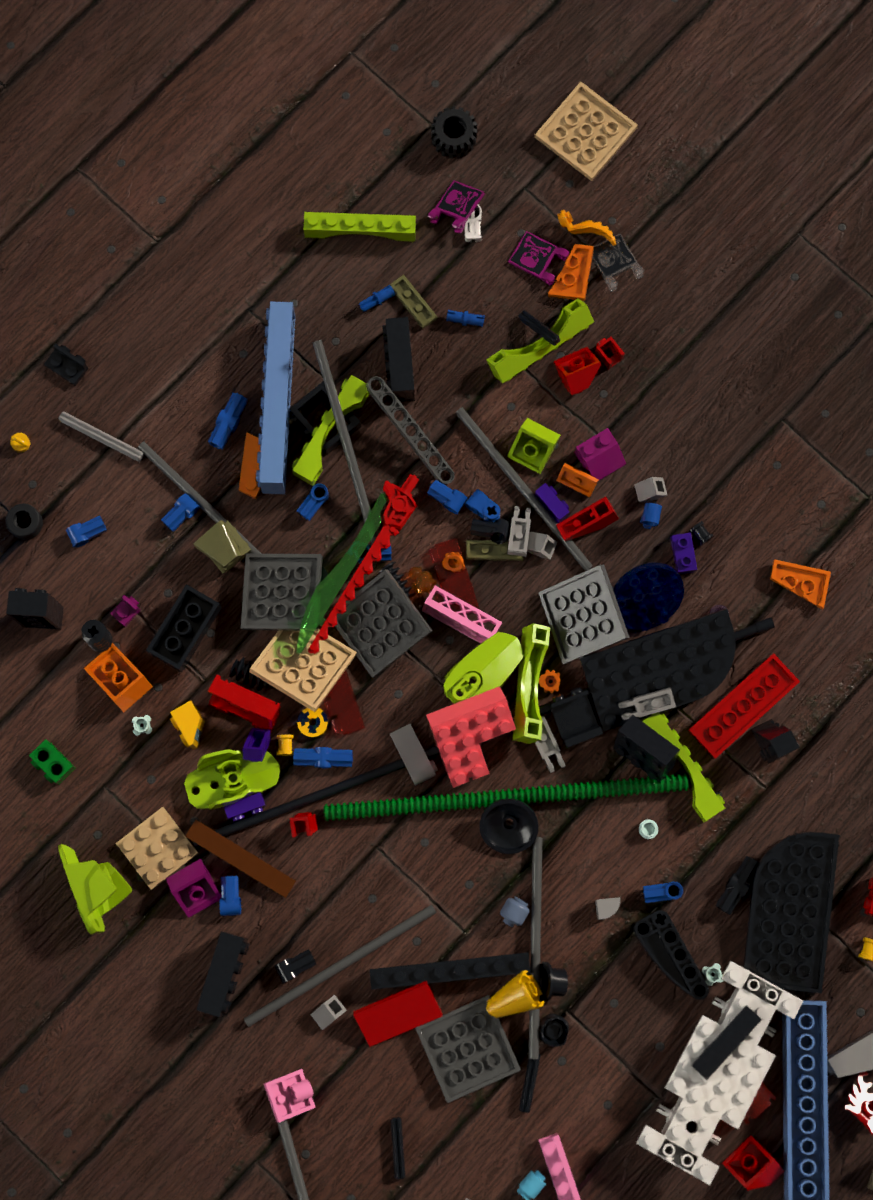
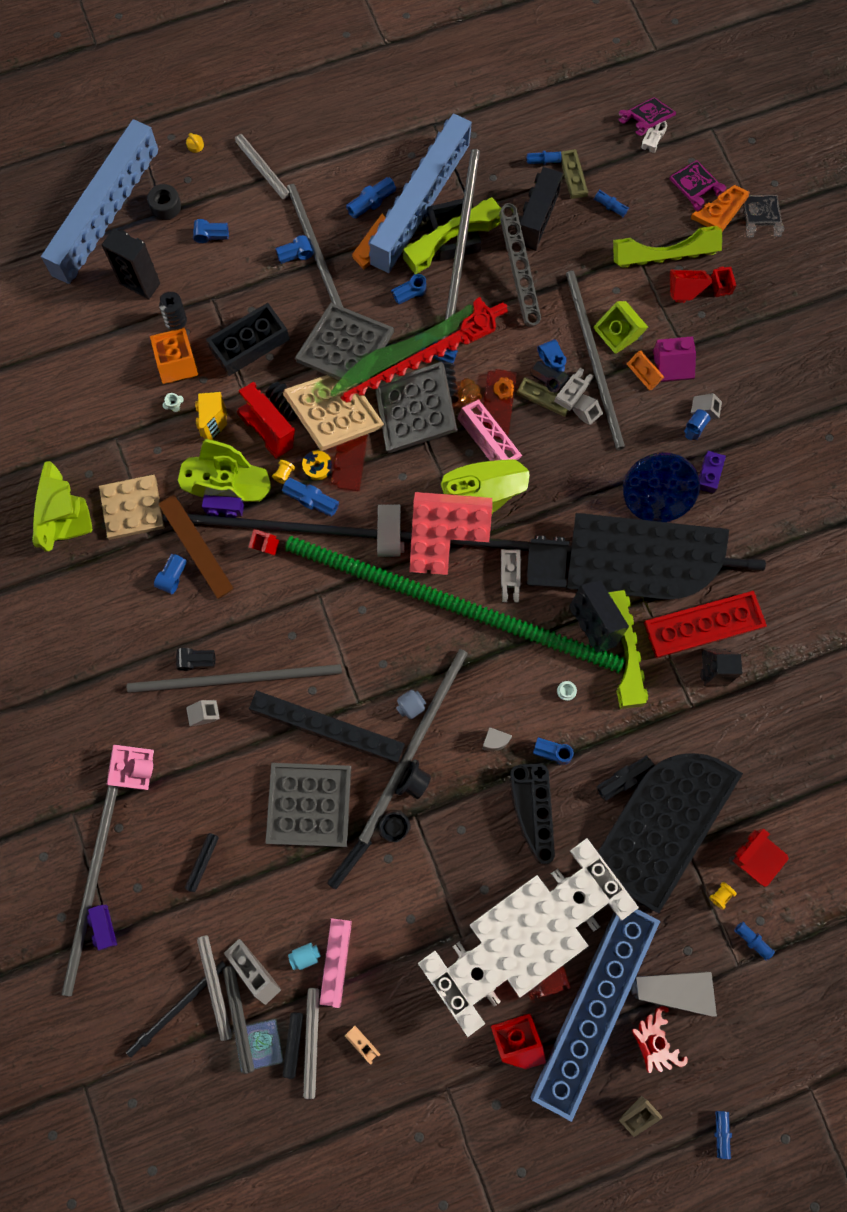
camera: 25 degrees right, 5 degrees down
green brick [29,739,76,785] -> none
black bracket [44,344,88,386] -> none
magenta bracket [110,595,141,627] -> none
magenta slope [166,859,222,918] -> none
olive piece [193,520,251,574] -> none
black brick [196,931,250,1017] -> none
dark purple piece [243,728,271,762] -> none
lime arch [303,212,416,241] -> none
red tile [353,981,443,1047] -> none
blue piece [427,480,468,514] -> none
black tyre [431,106,477,159] -> none
black dish [479,799,539,854] -> none
yellow cone [486,970,544,1018] -> none
lime arch [513,623,550,744] -> none
black axle [518,310,560,346] -> none
dark purple piece [534,483,570,523] -> none
tan plate [535,82,638,181] -> none
dark grey plate [538,565,630,664] -> none
orange animal [539,670,560,693] -> none
red slope [556,496,619,541] -> none
light orange plant [557,209,616,246] -> none
light grey hinge [618,687,676,720] -> none
black bush [689,521,714,546] -> none
black tile [691,1005,762,1080] -> none
light aqua plate [702,963,723,986] -> none
orange wing [770,559,831,610] -> none

